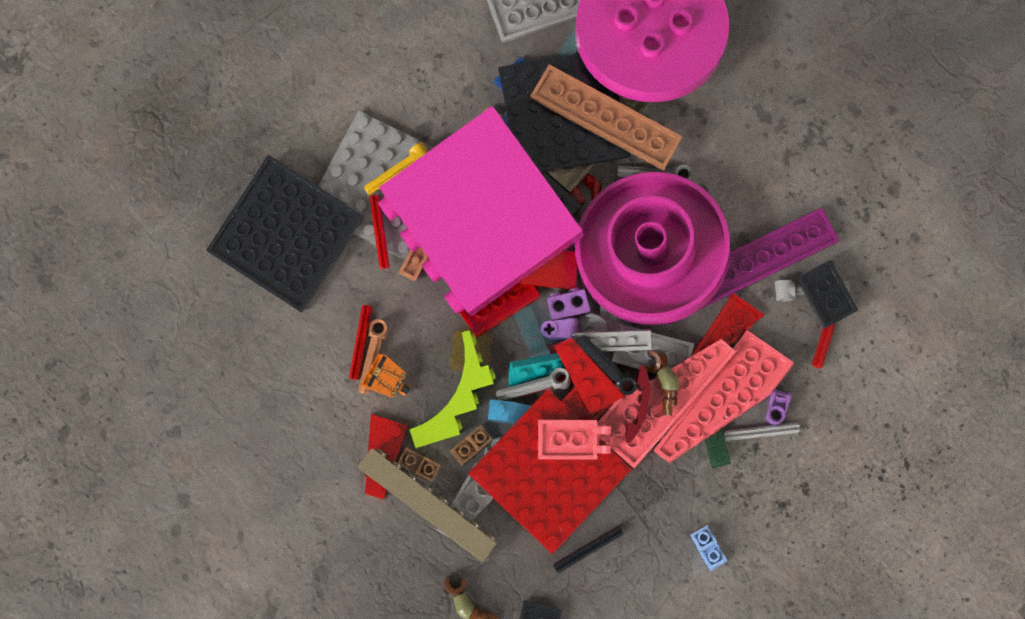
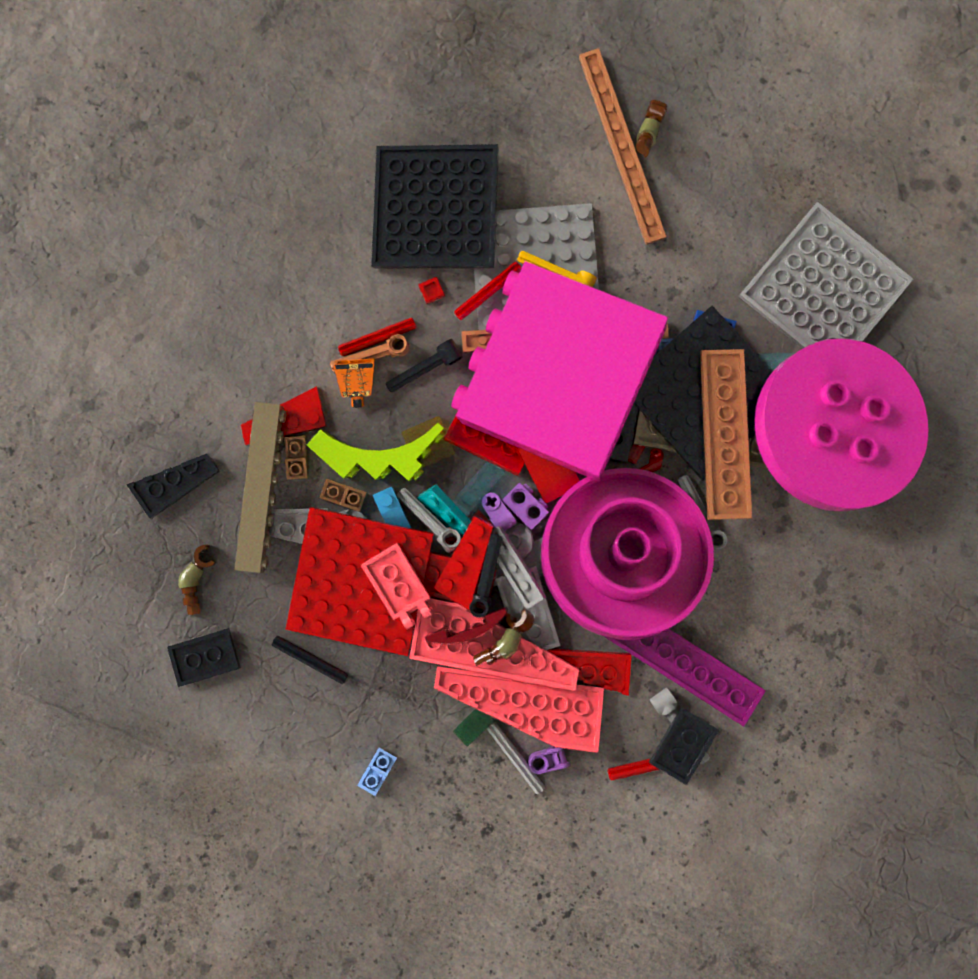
camera: 65 degrees right, 5 degrees up
none -> black wing [126,454,220,519]
none -> black axle [386,339,463,393]
none -> red tile [418,276,445,304]
none -> nougat plate [579,48,666,245]
none -> reddish brown piece [636,100,667,158]

